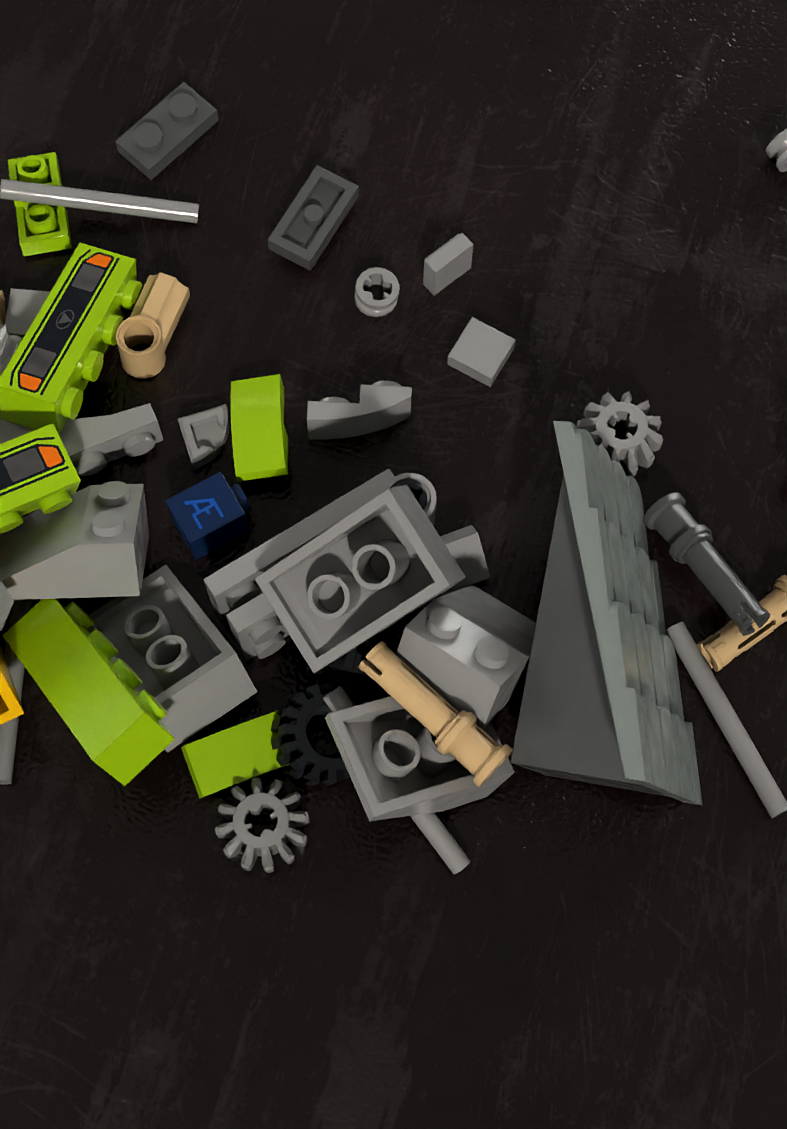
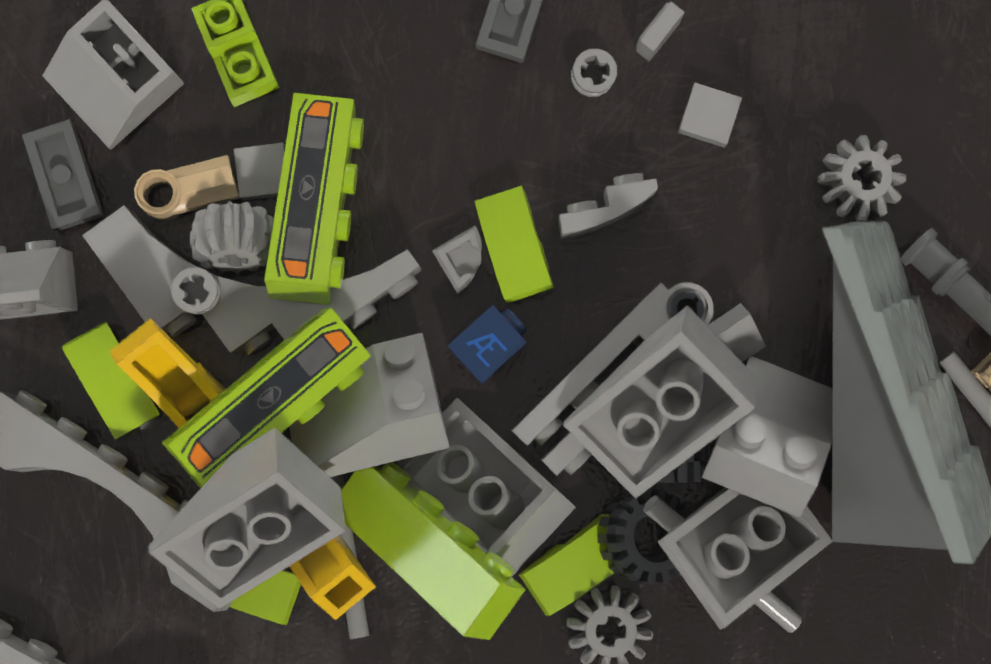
camera: 10 degrees left, 15 degrees up
light grey bar [0,179,199,223] -> none
tan piece [116,273,190,379] -> none
tan pin [358,641,513,788] -> none

